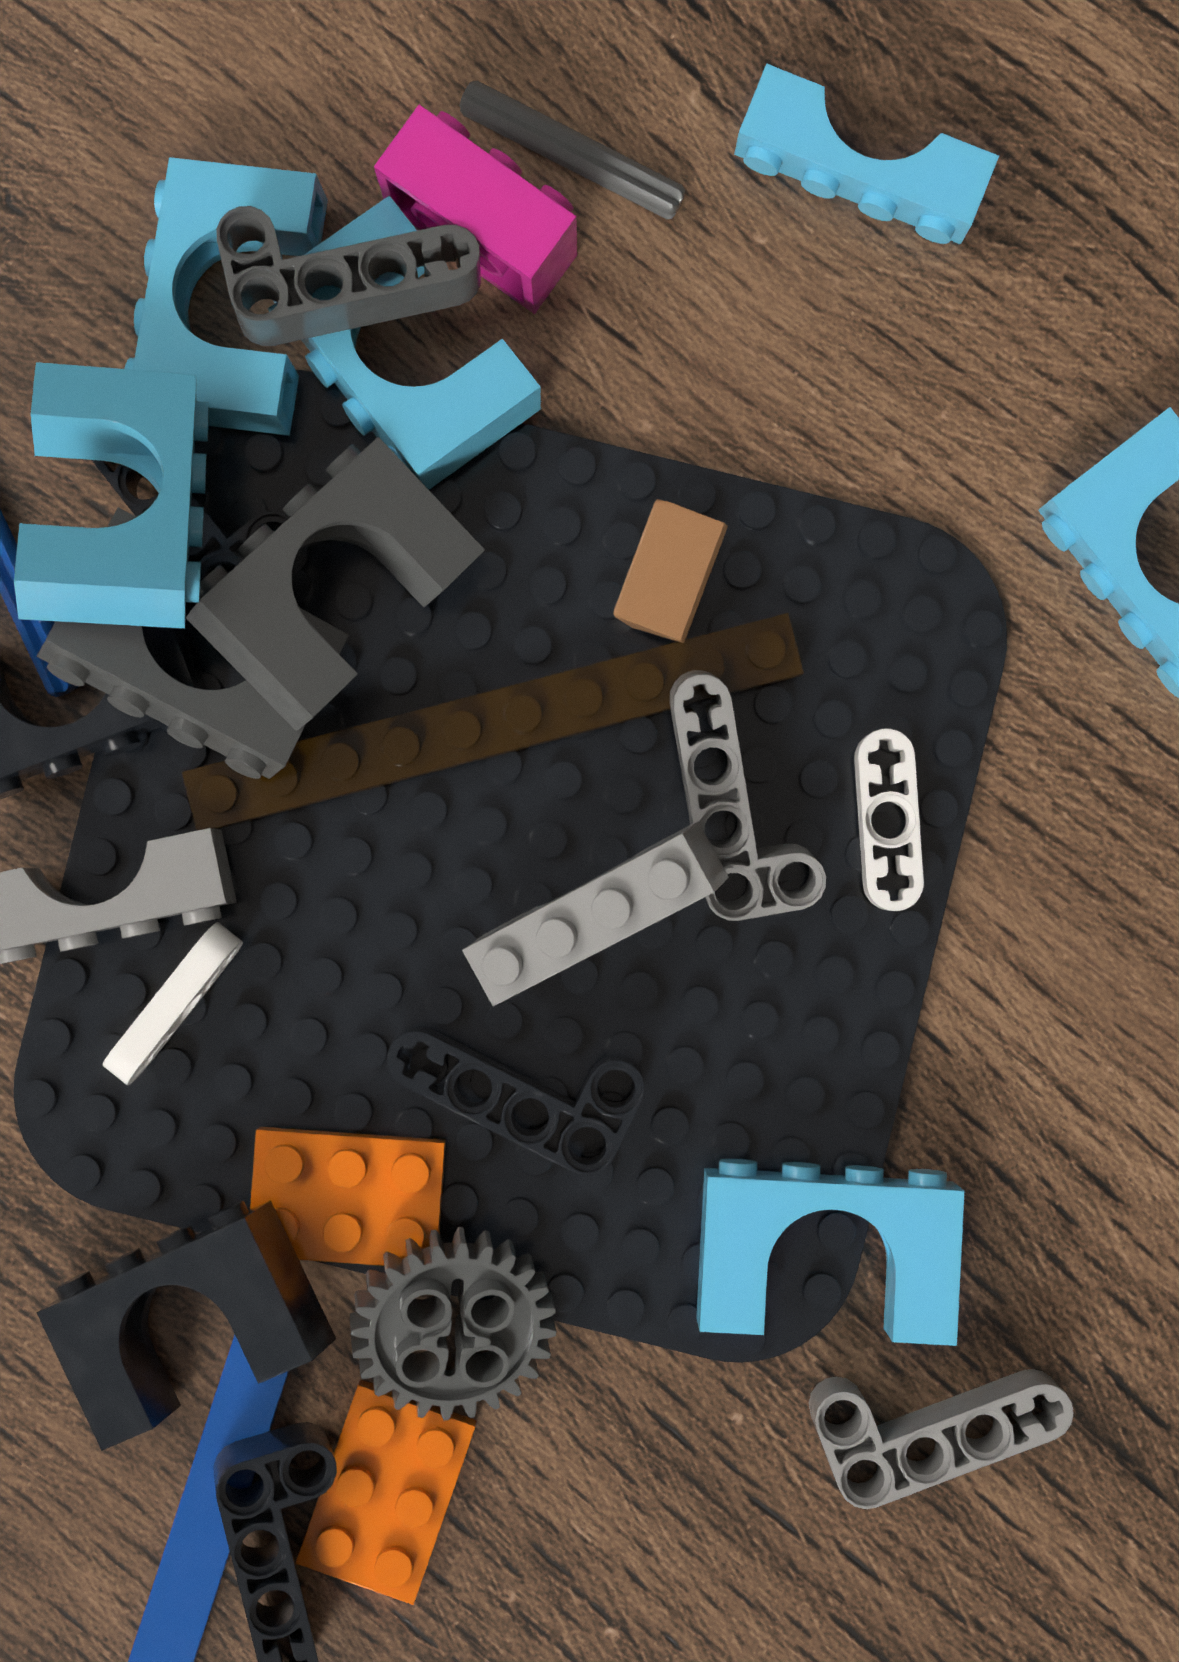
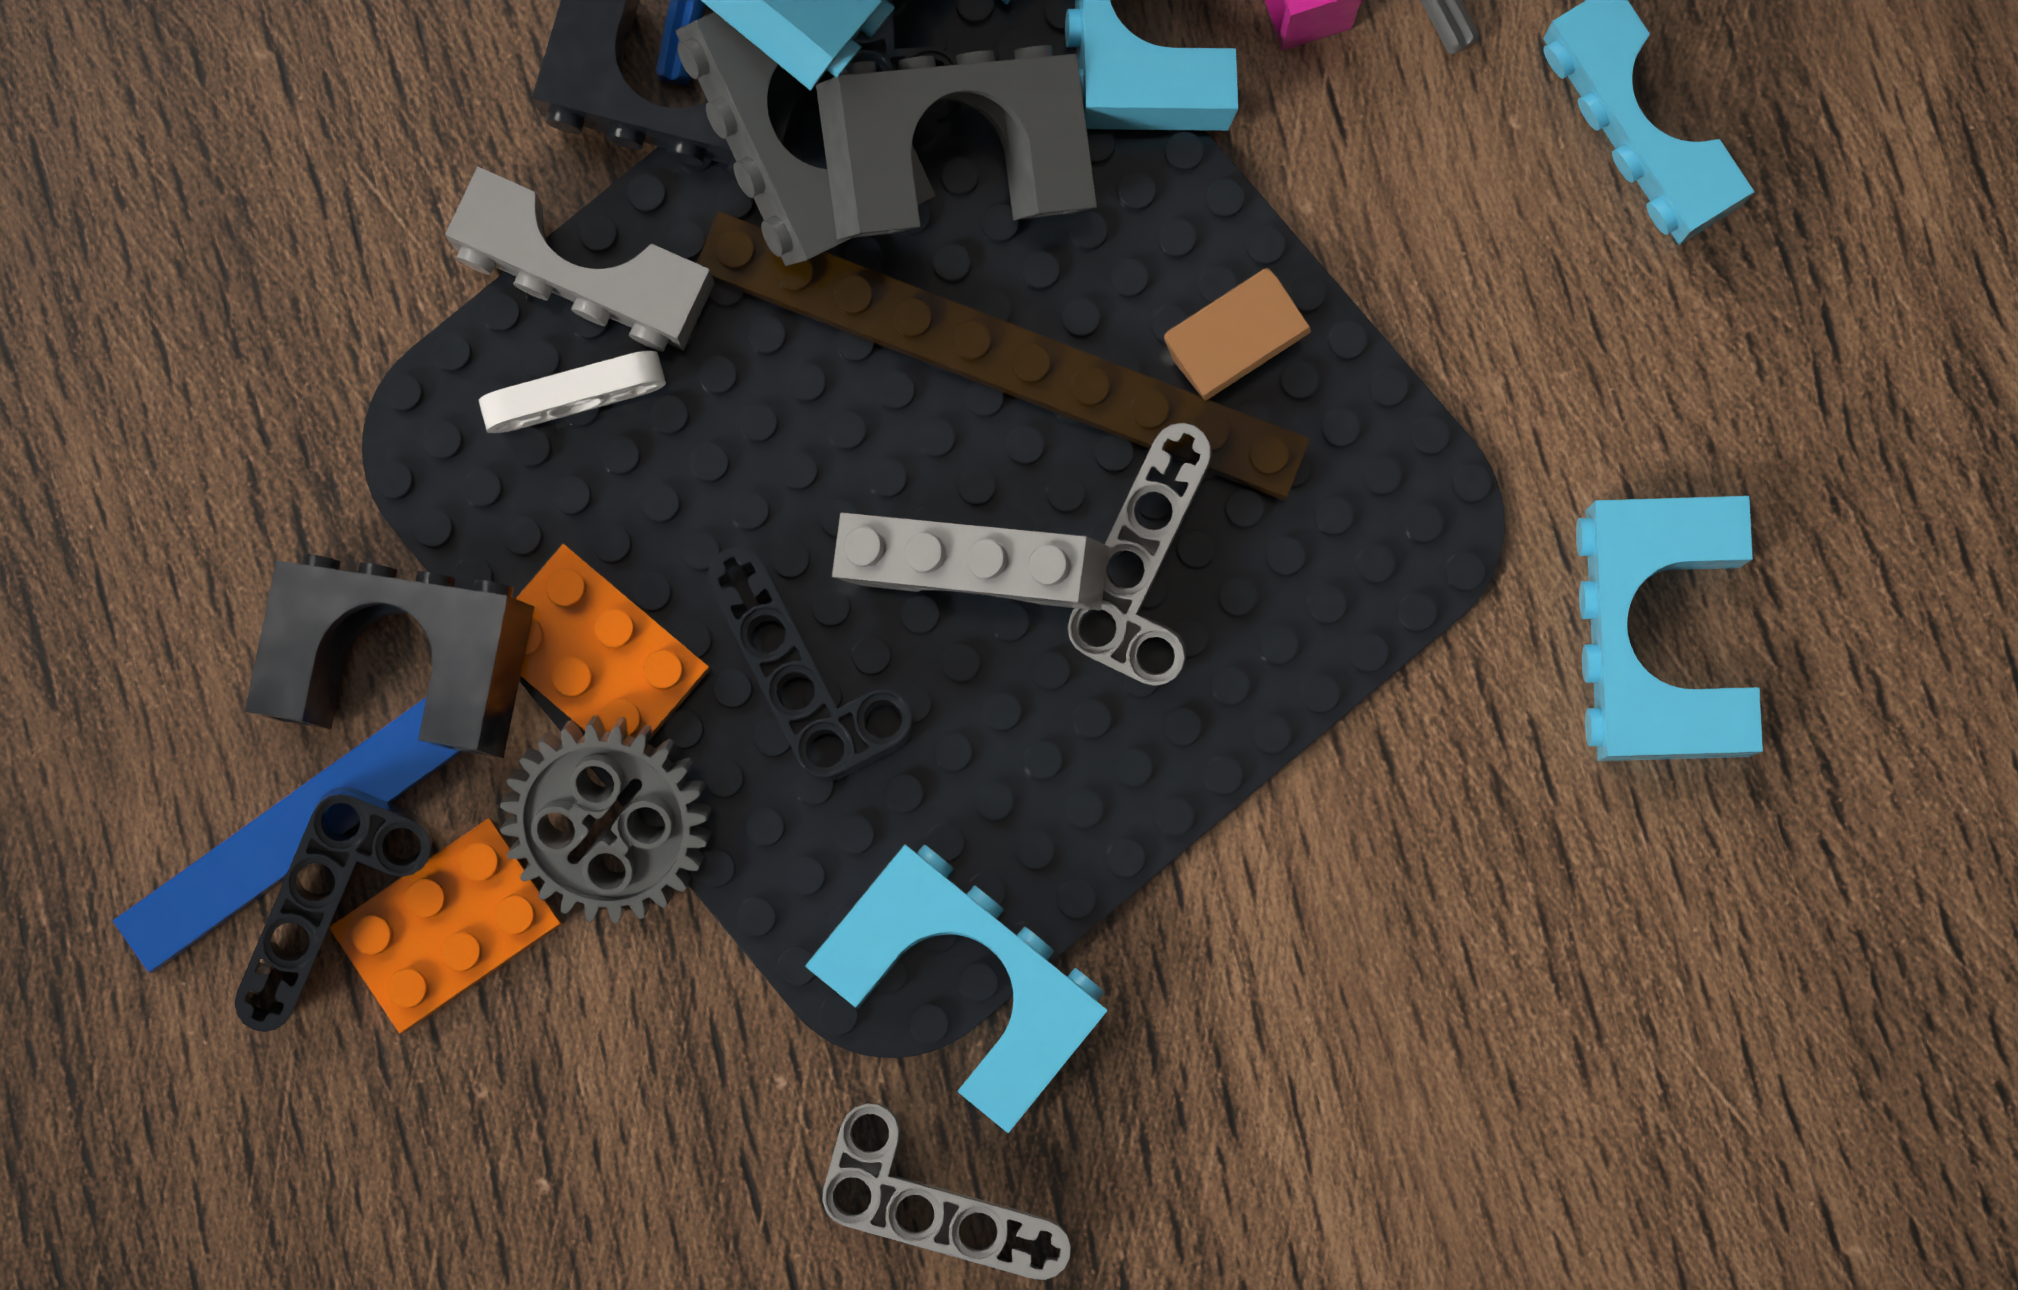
camera: 35 degrees right, 5 degrees down
white beam [854,729,924,911] -> none

